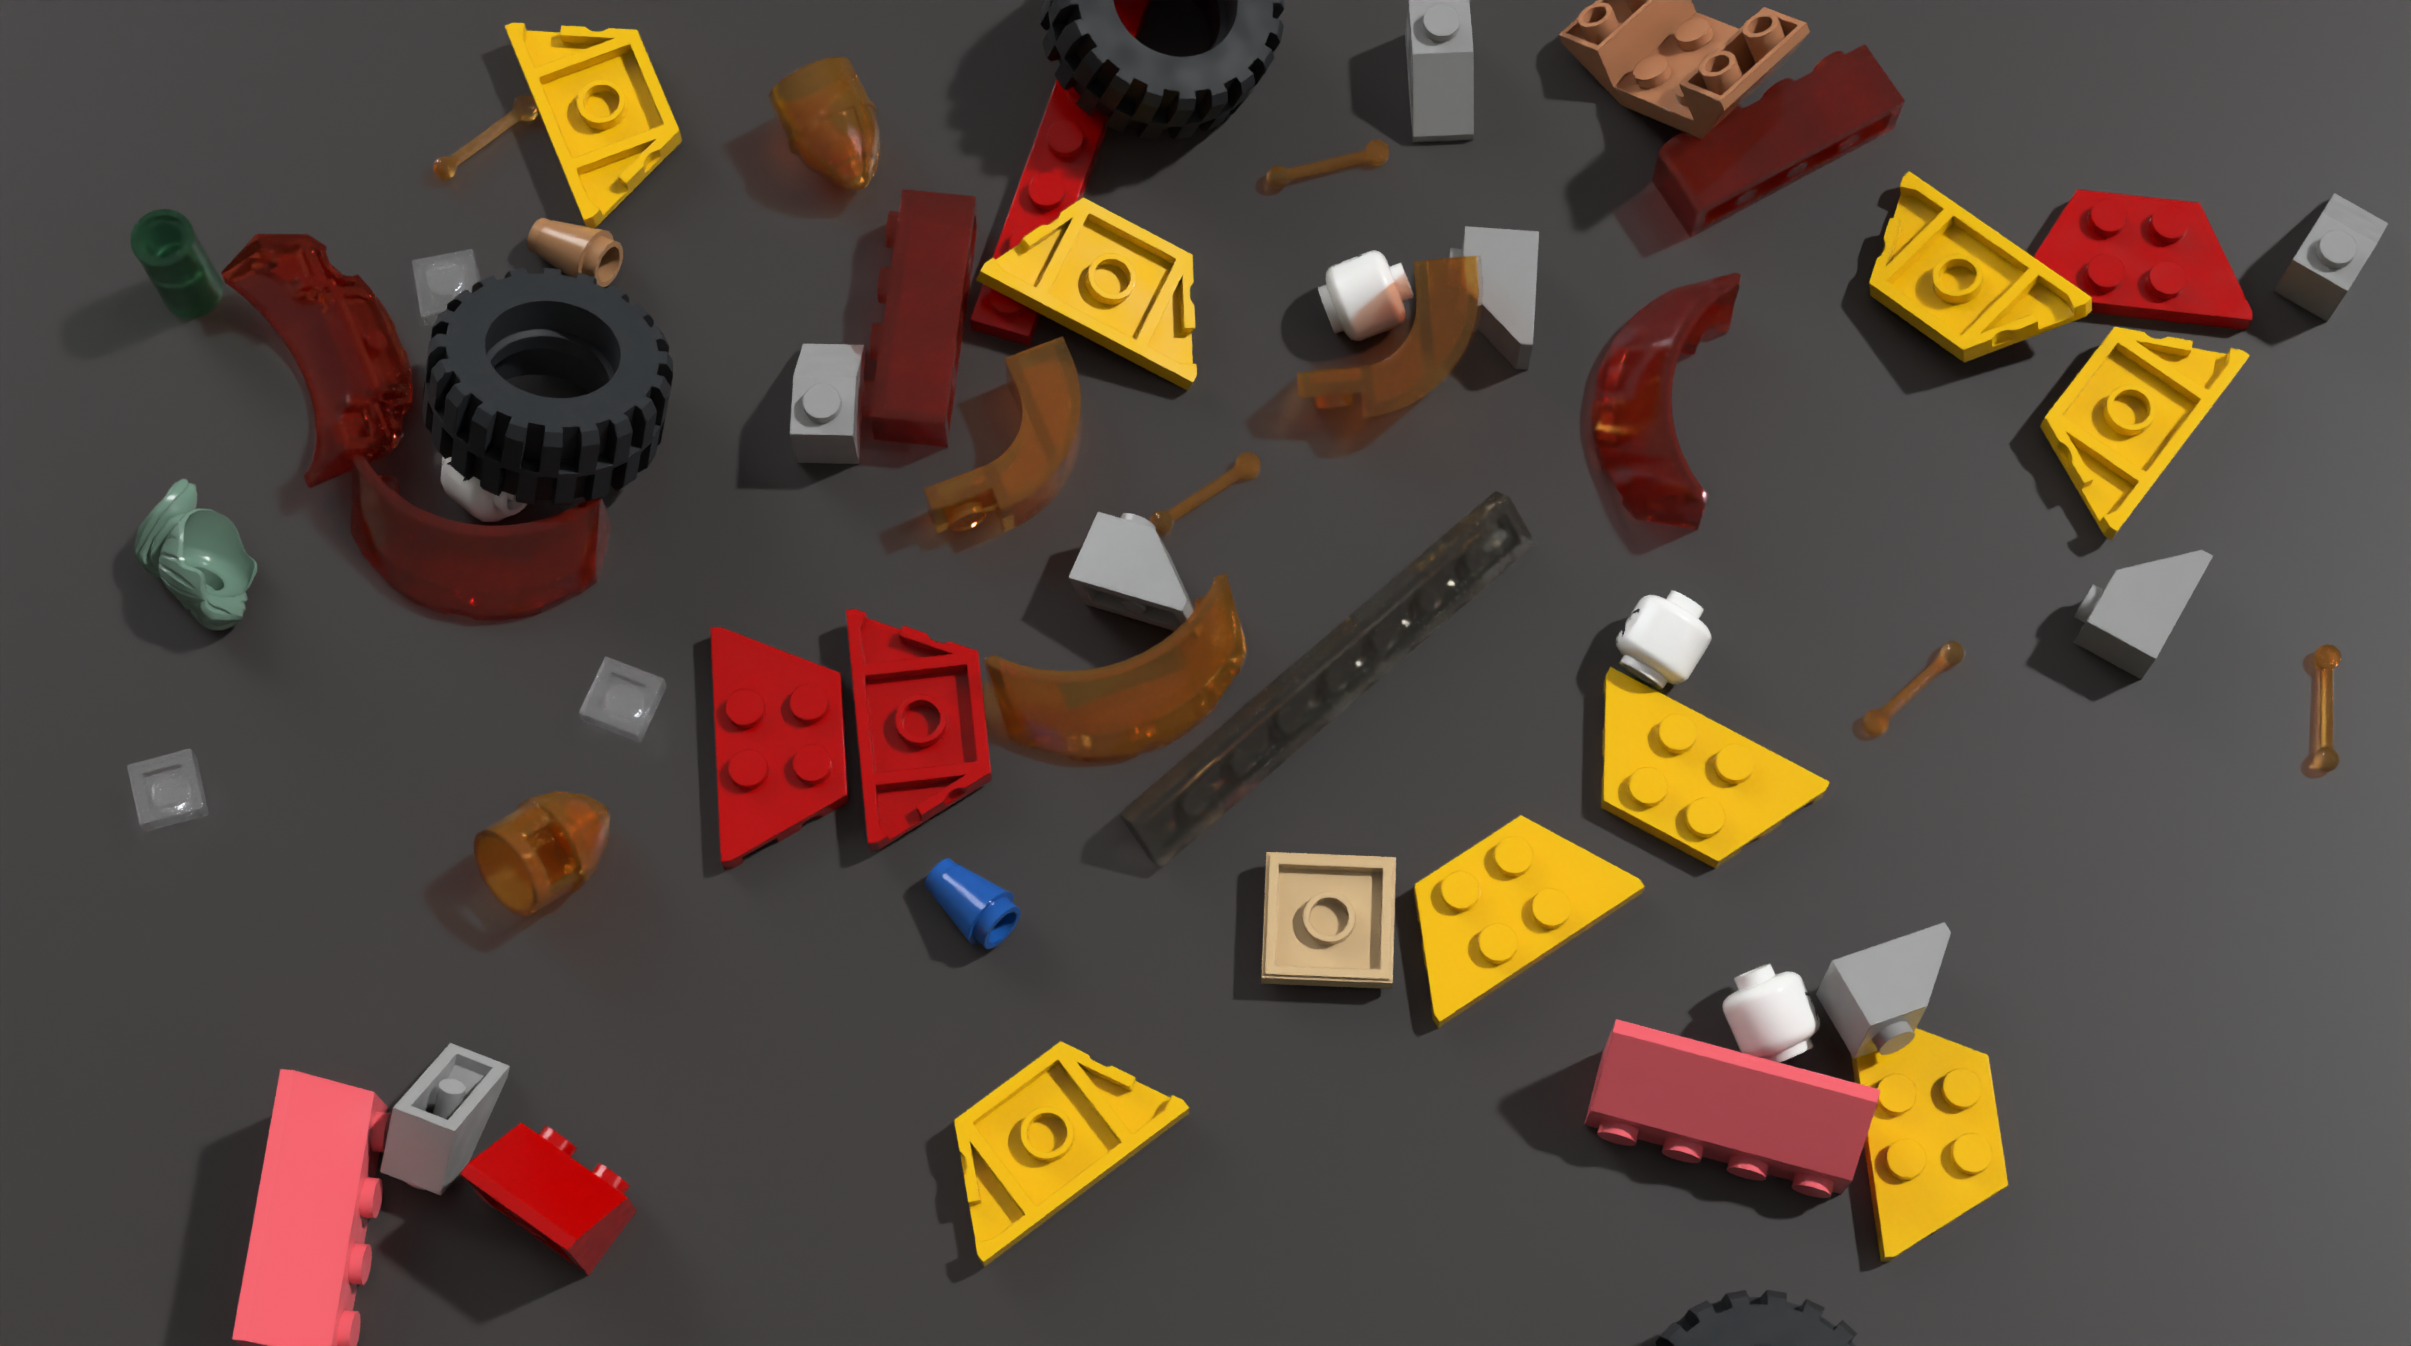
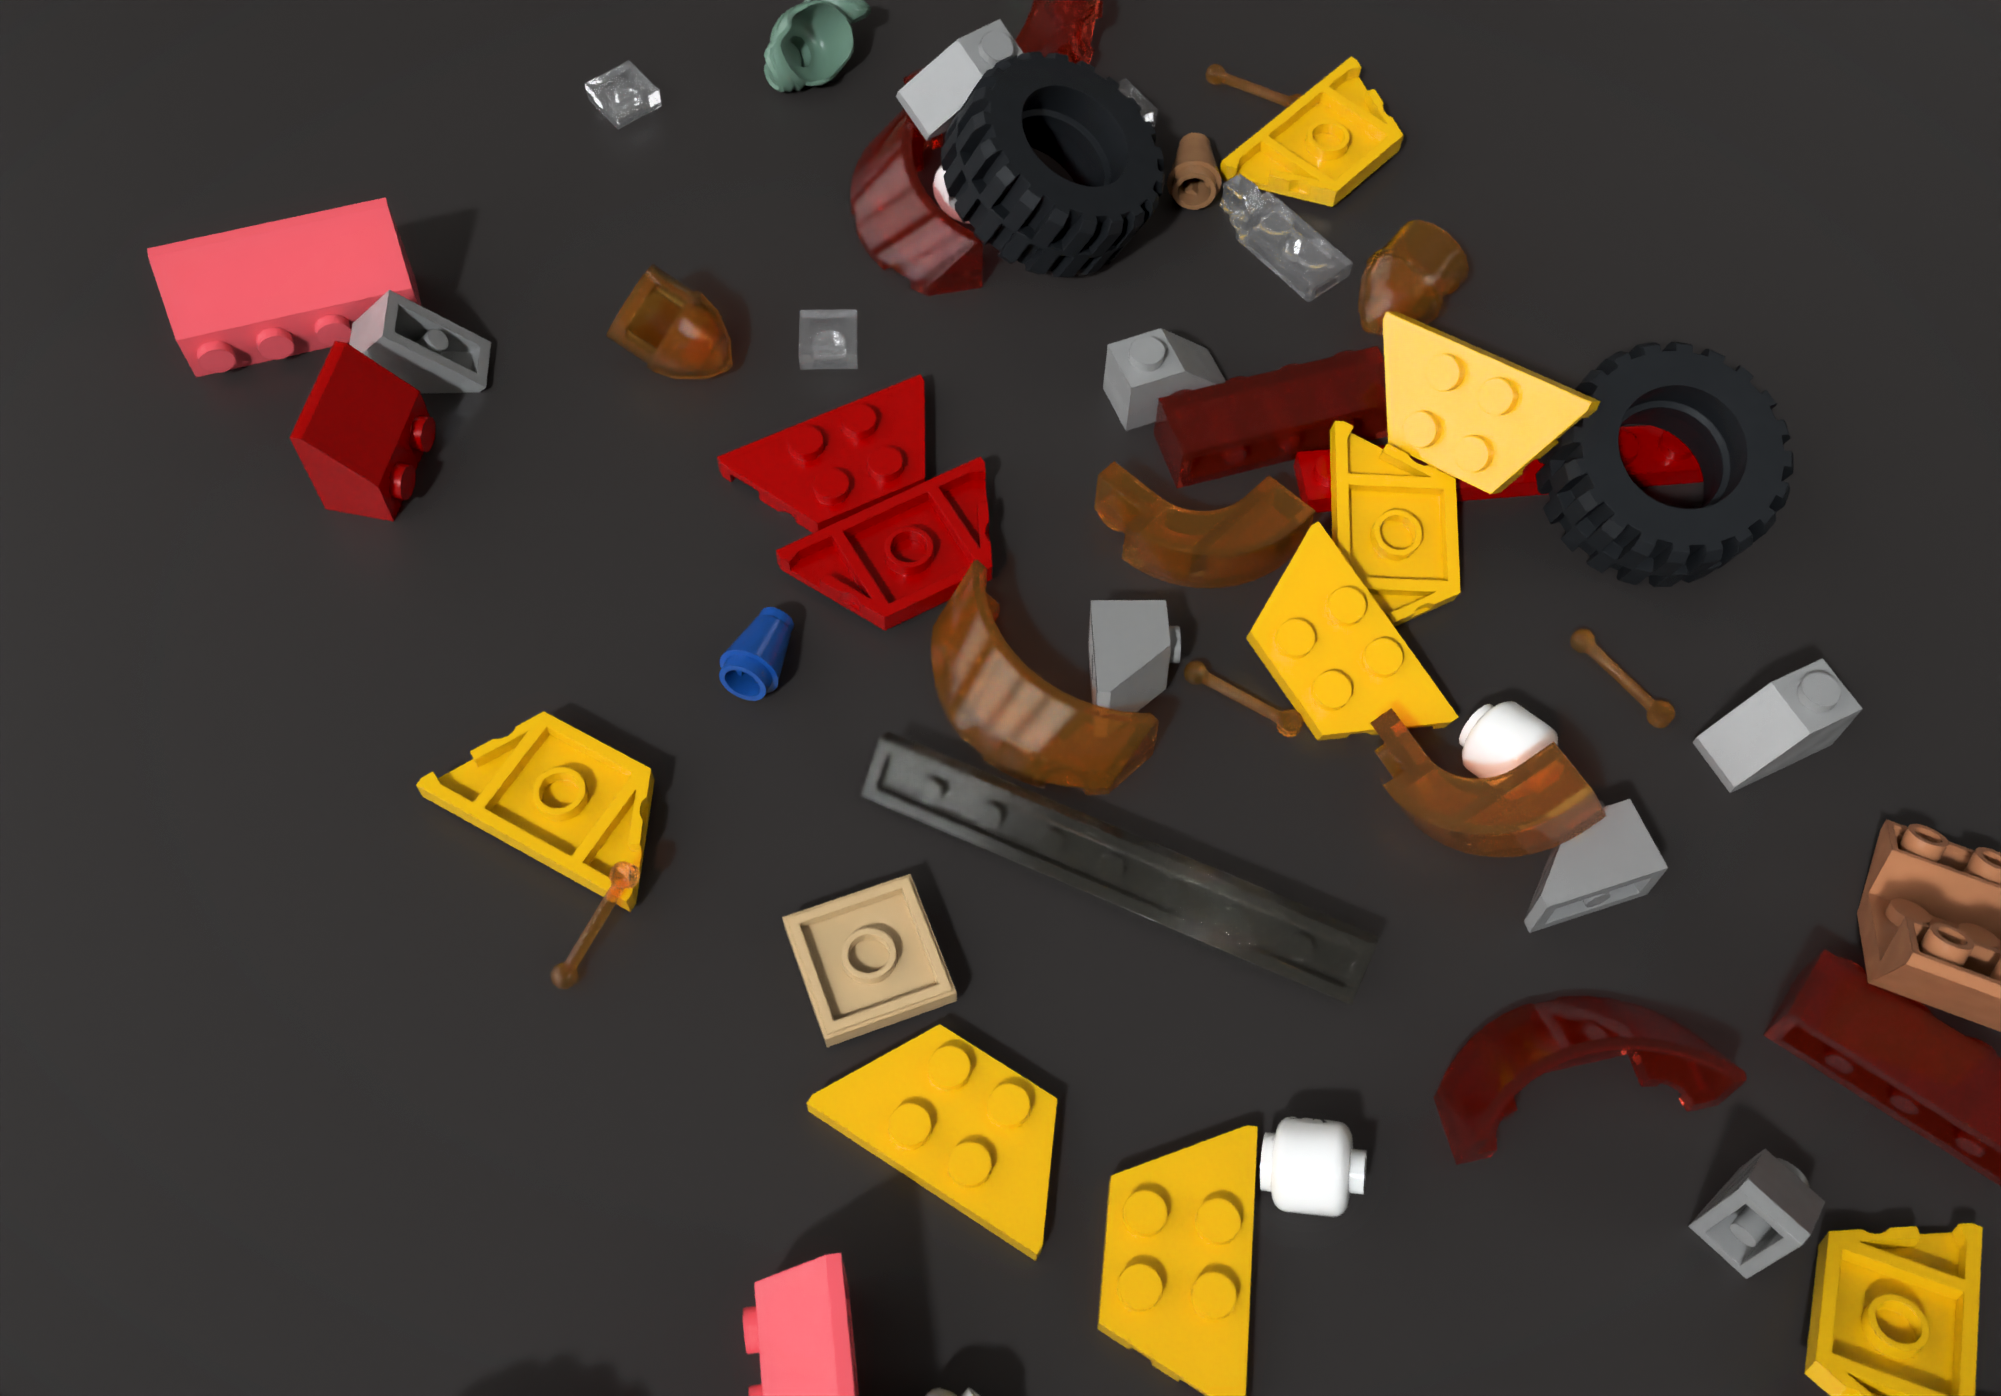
camera: 65 degrees right, 10 degrees down
none -> clear orange hinge [551,861,640,989]
none -> slope [896,19,1023,141]
none -> clear hinge [1220,174,1353,302]
none -> yellow wing [1246,521,1459,741]
none -> yellow wing [1383,311,1601,494]
none -> light grey slope [1689,1149,1825,1279]

